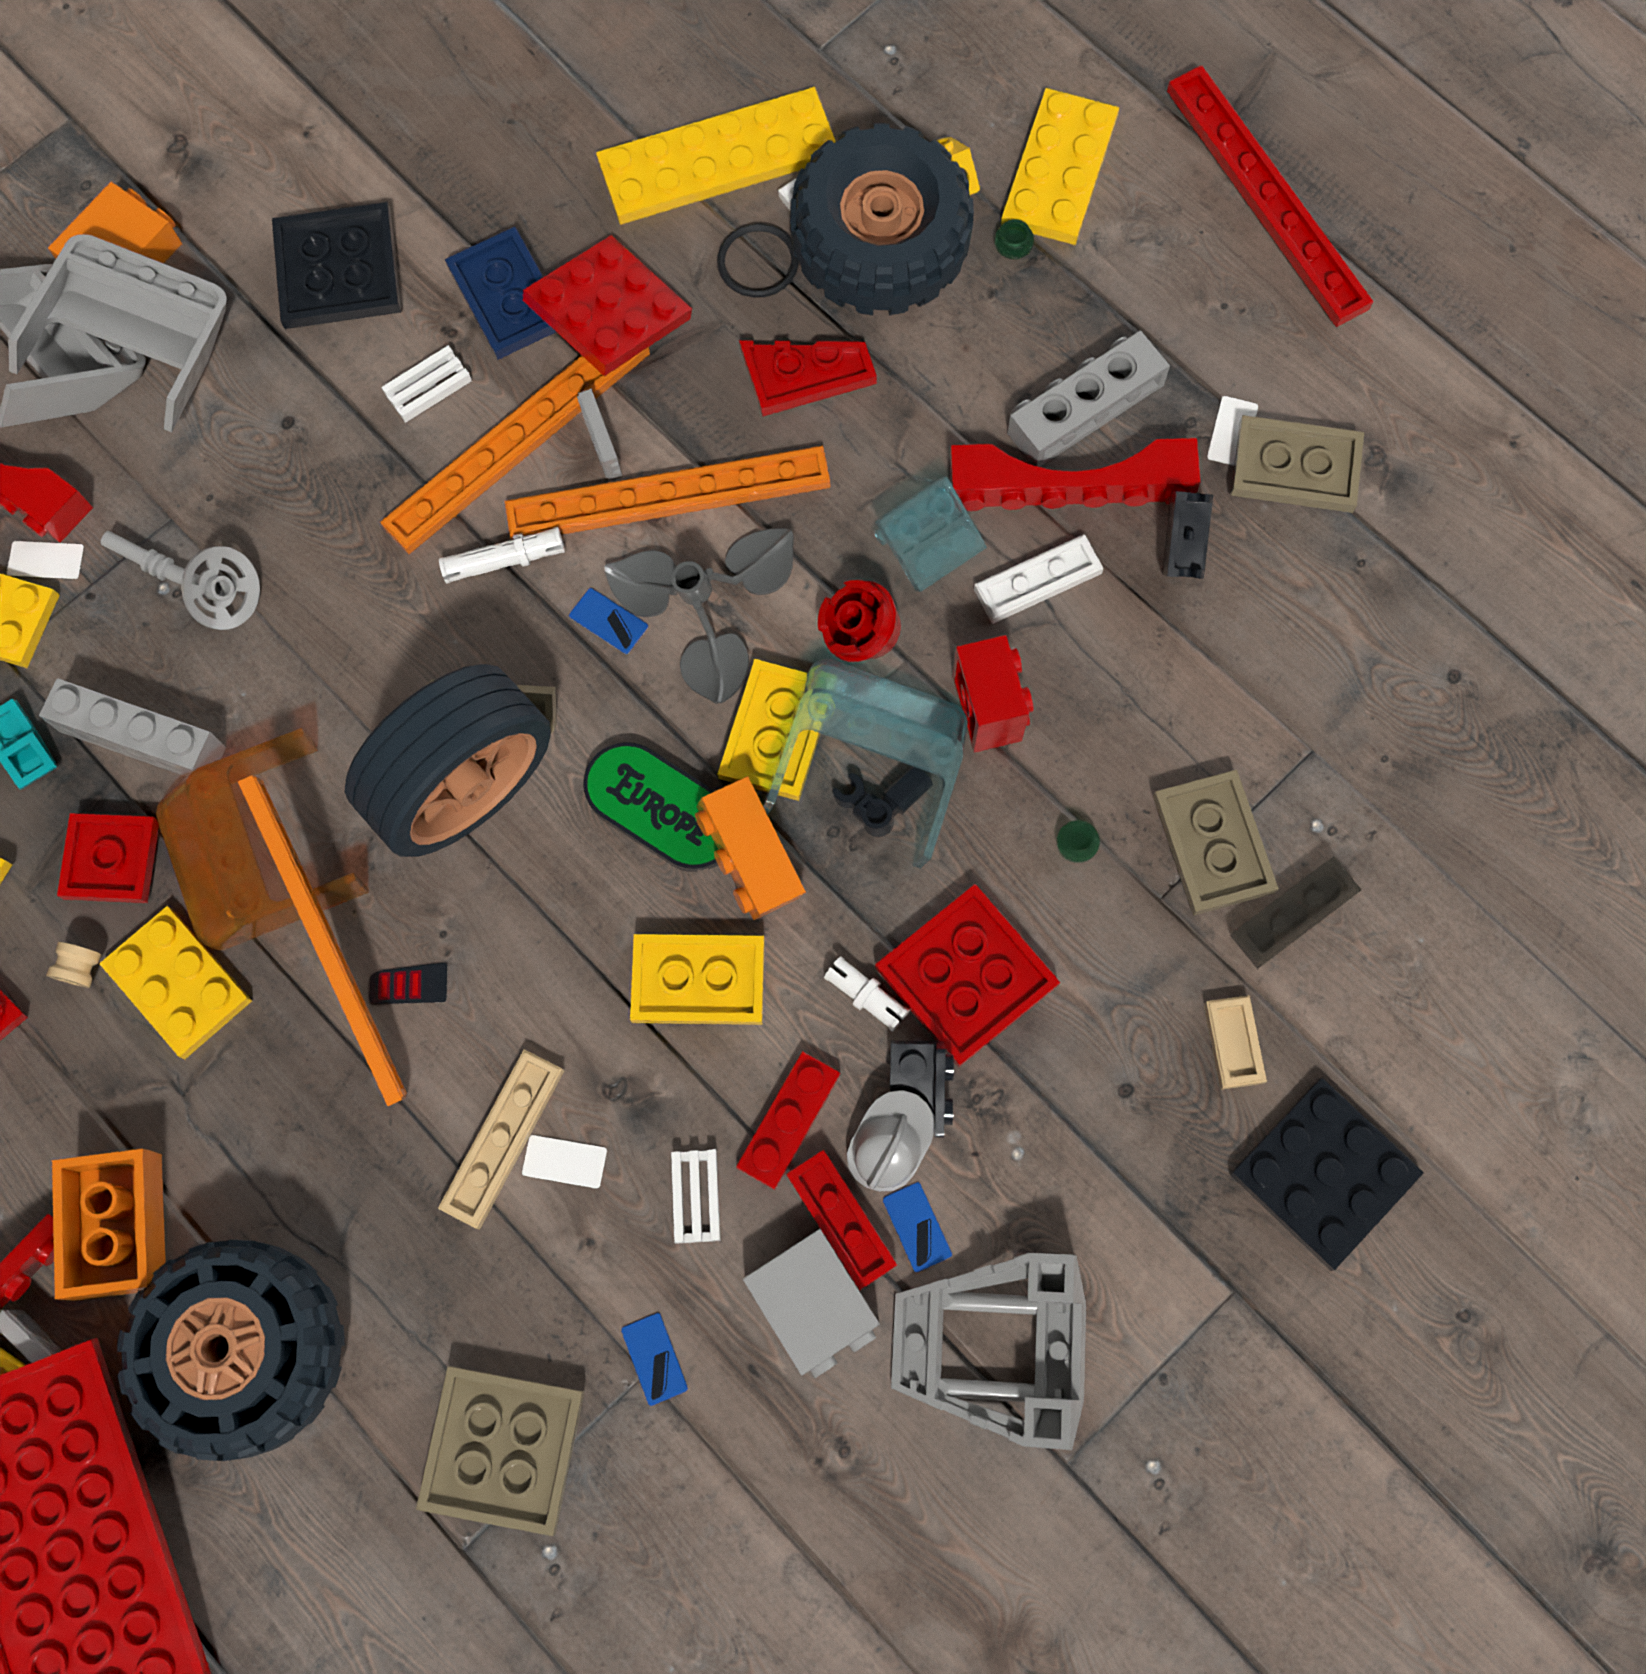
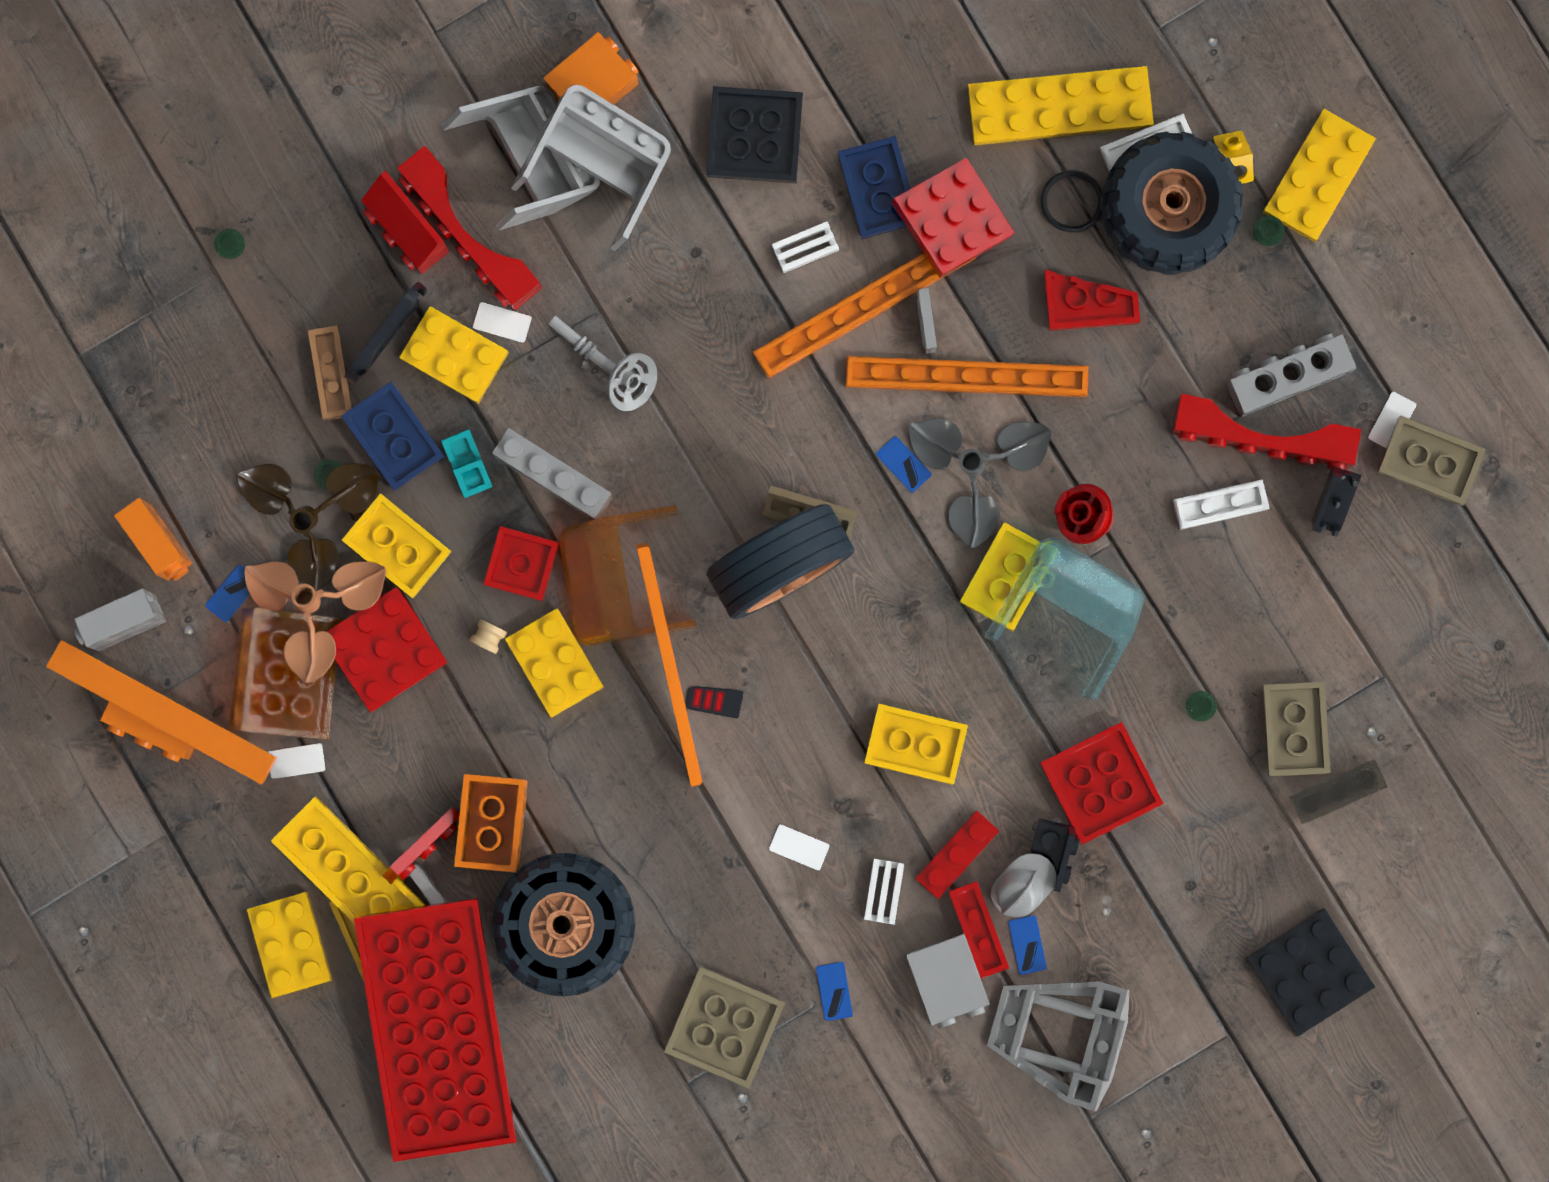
camera: 10 degrees right, 10 degrees up
tan tile [438,1049,564,1230] -> none
white pin [439,527,565,584] -> none
green tile [583,742,718,872] -> none
orange brick [695,776,806,921] -> none
white pin [824,956,910,1032] -> none
black bar [832,764,933,837] -> none
clear light blue plate [874,477,987,592] -> none
red brick [952,635,1034,753] -> none
red plate [1167,65,1374,328] -> none
tan tile [1204,995,1267,1090] -> none

